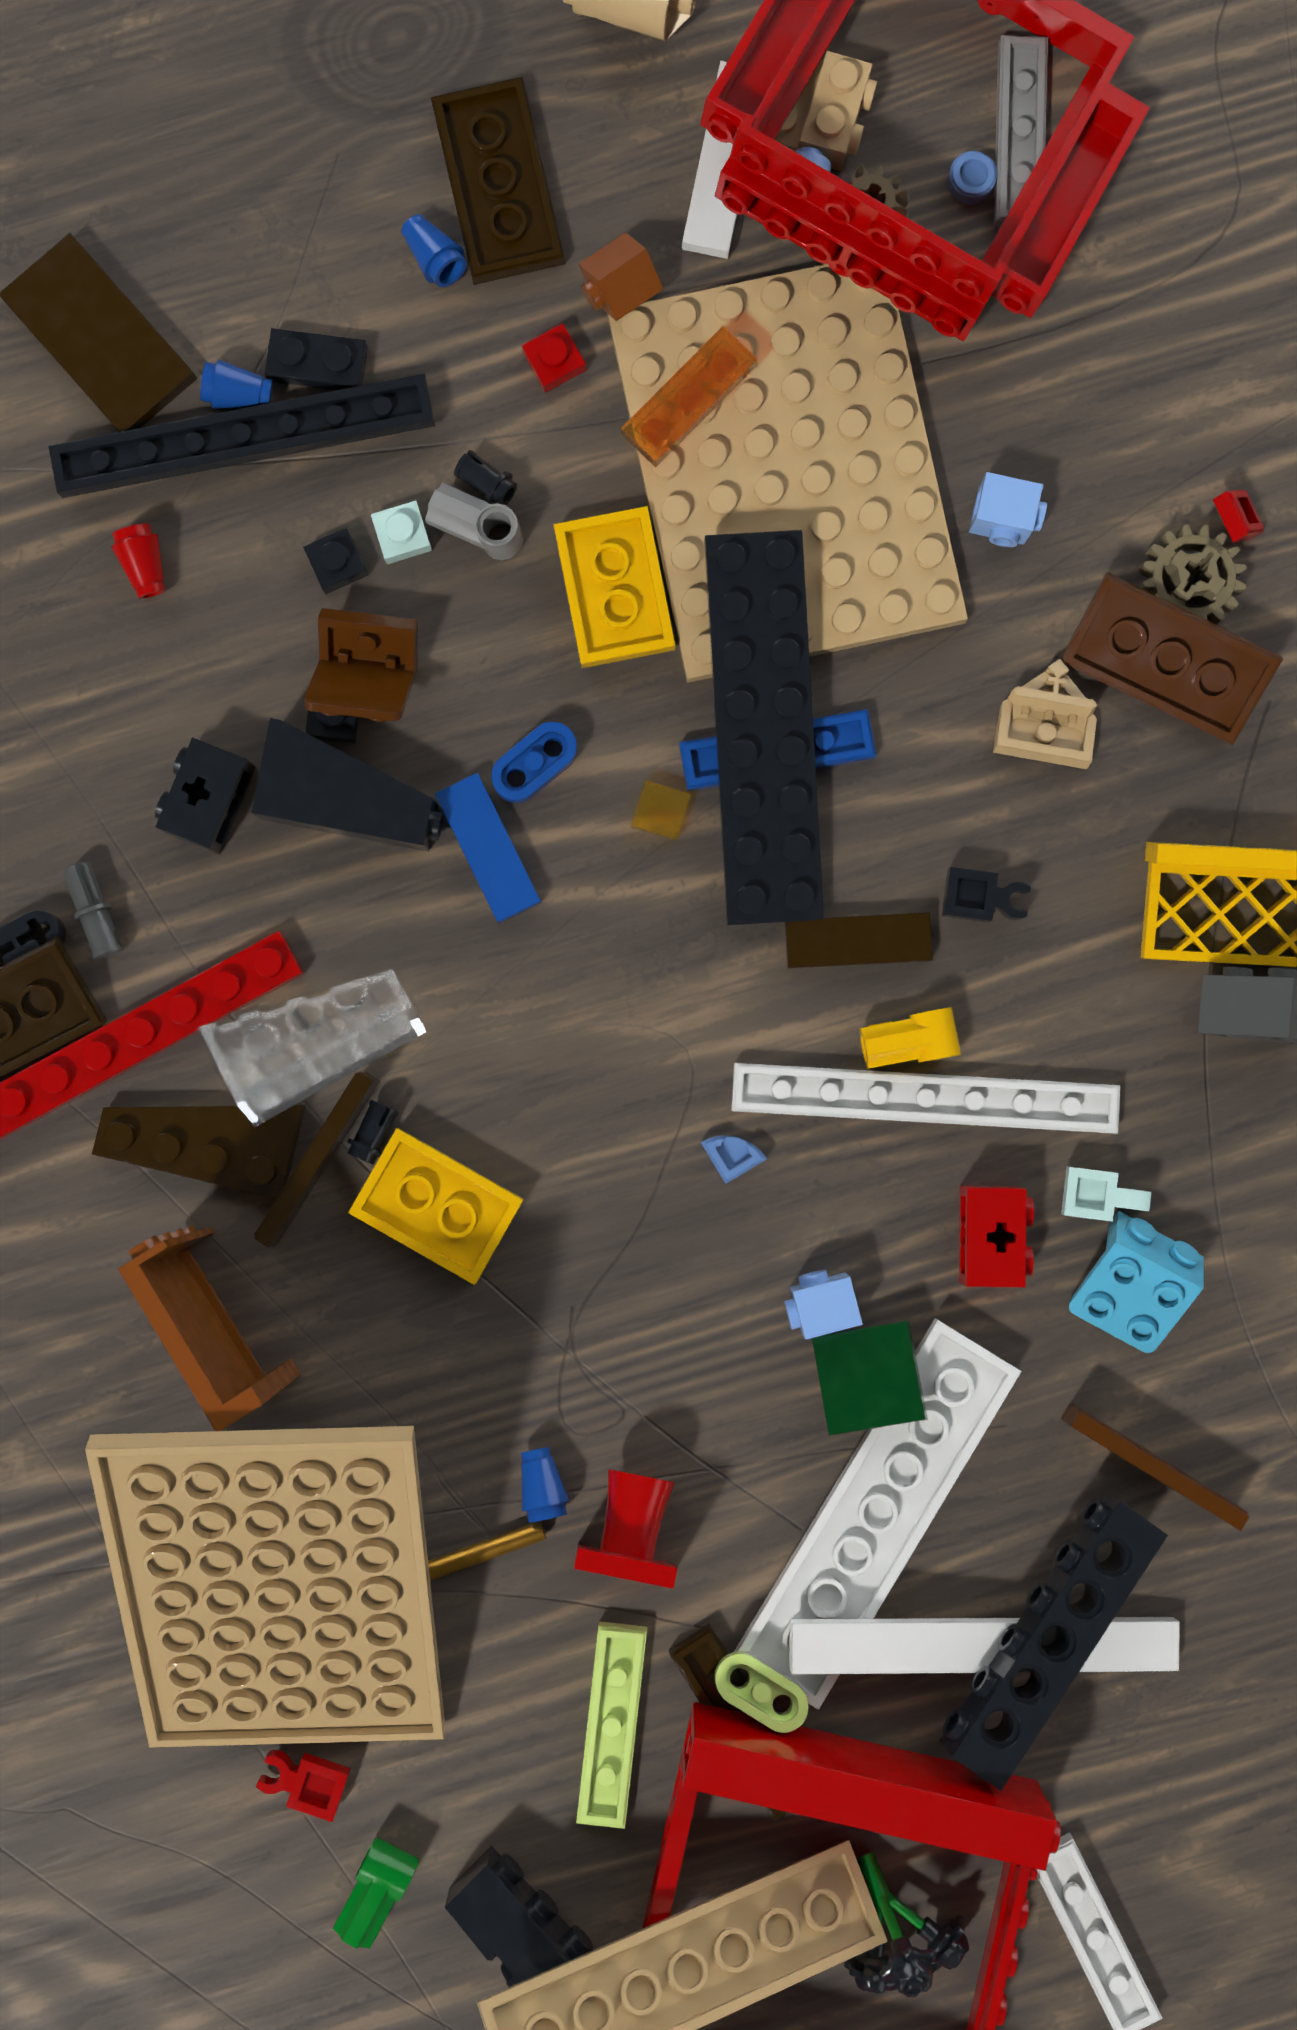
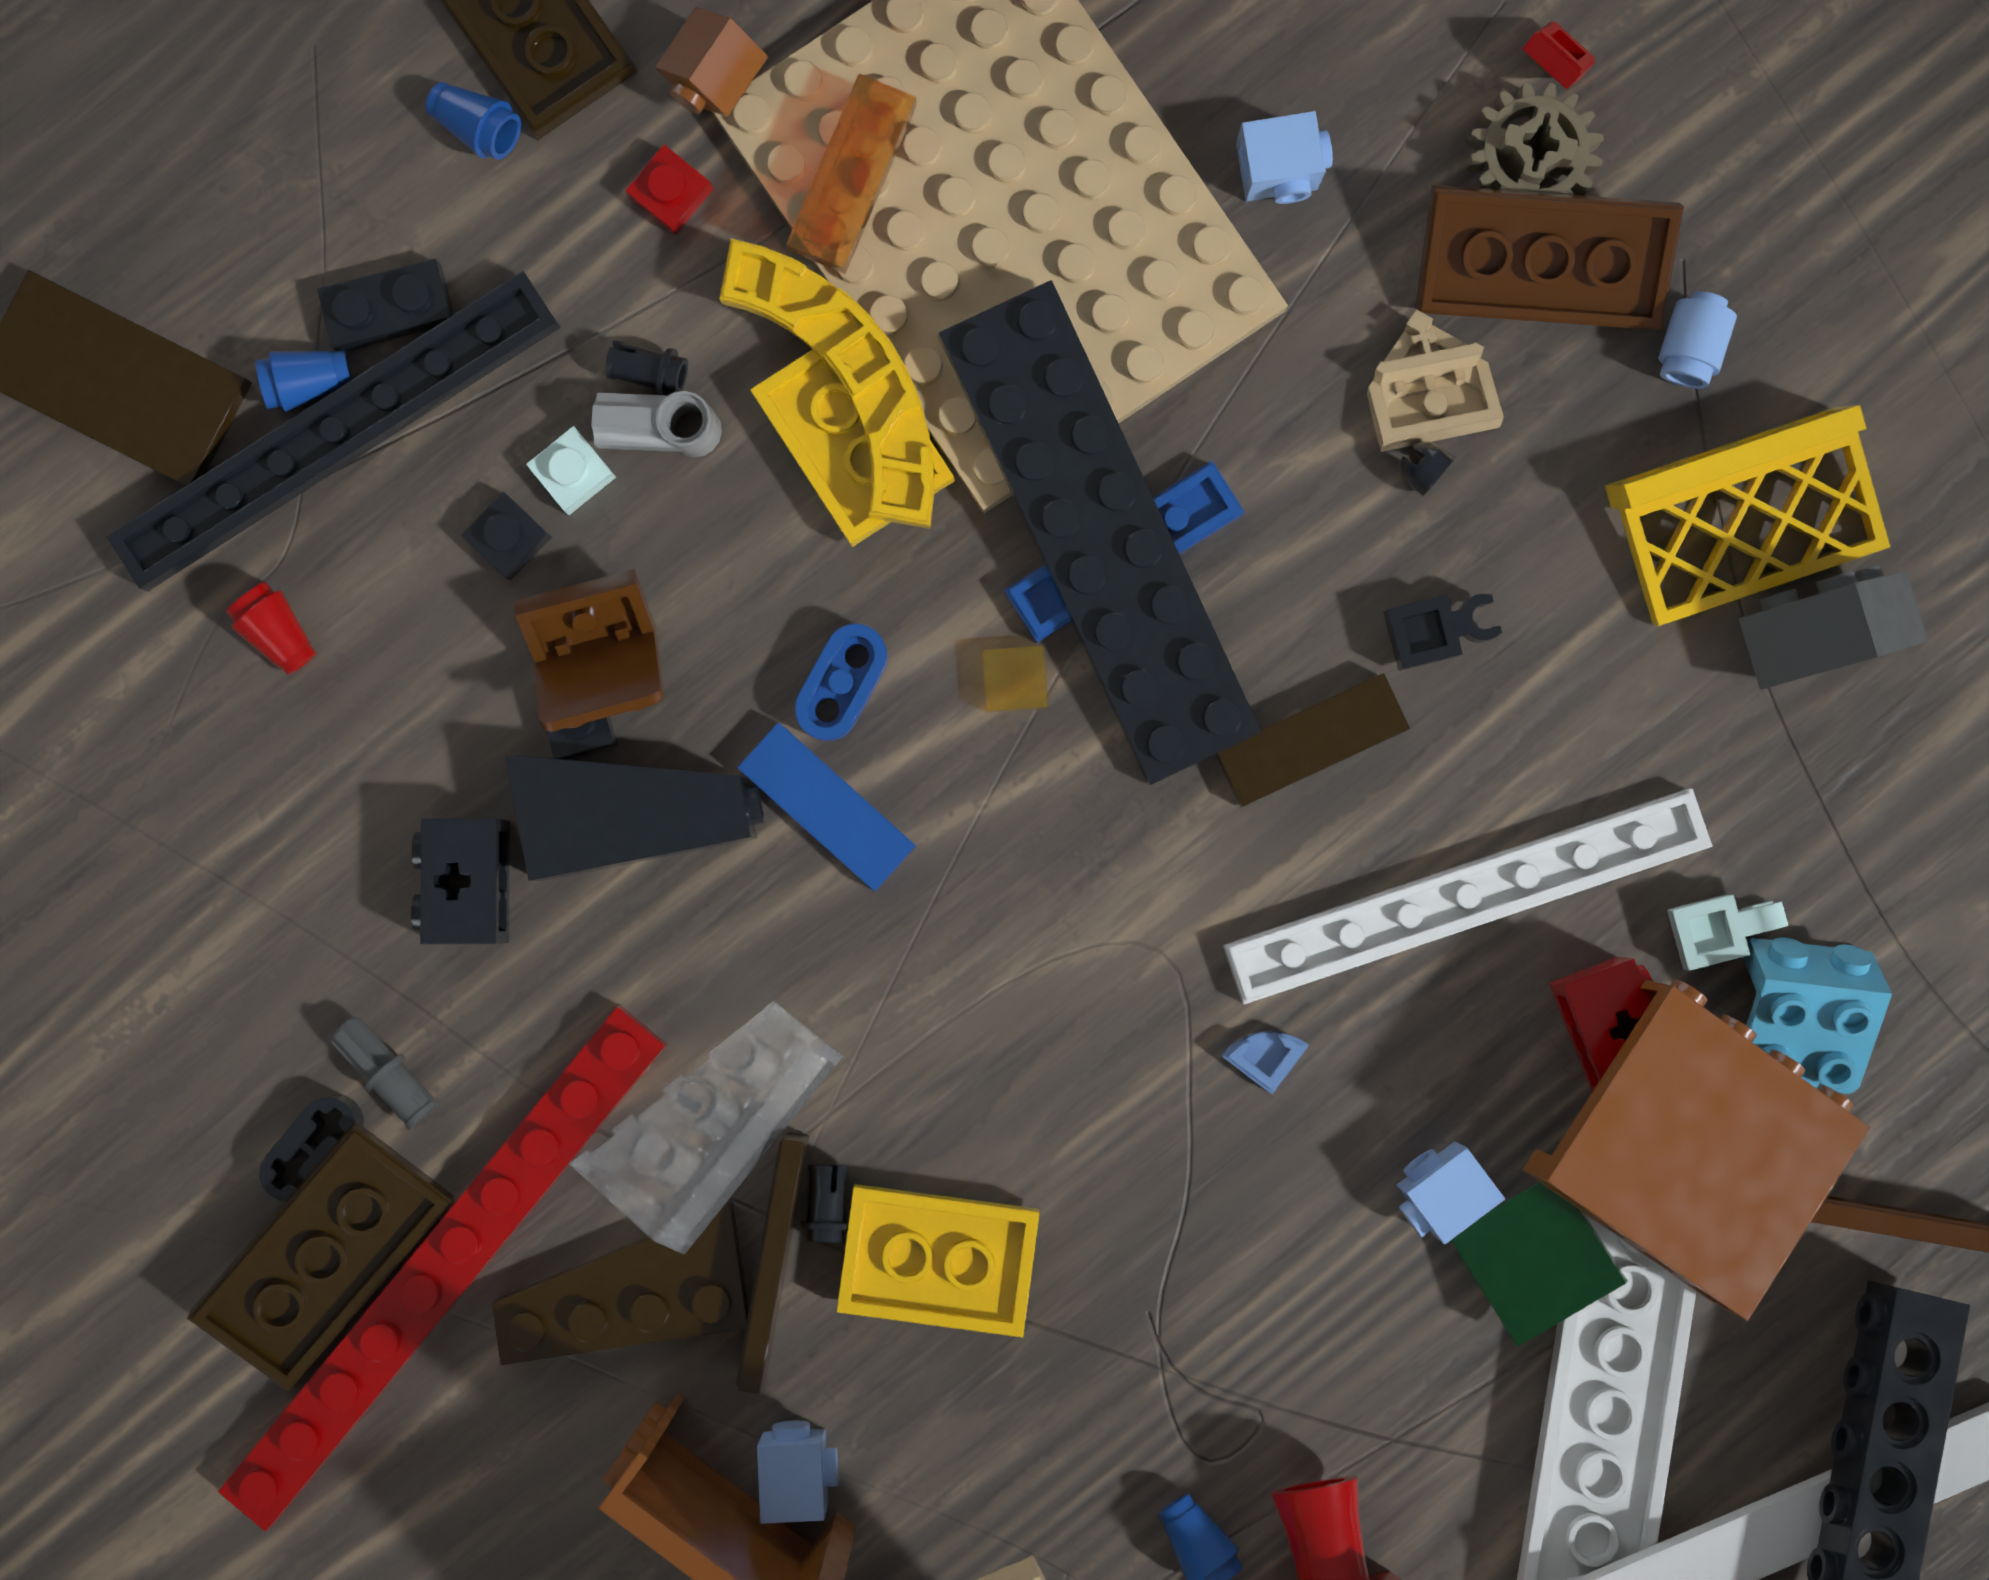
camera: 20 degrees left, 0 degrees up
yellow piece [859,1007,961,1069] -> none
none -> yellow tile [719,238,934,529]
none -> light blue brick [757,1420,838,1524]
none -> black hinge [1400,441,1455,496]
none -> dark orange panel [1522,979,1871,1321]
none -> light blue brick [1658,291,1737,389]

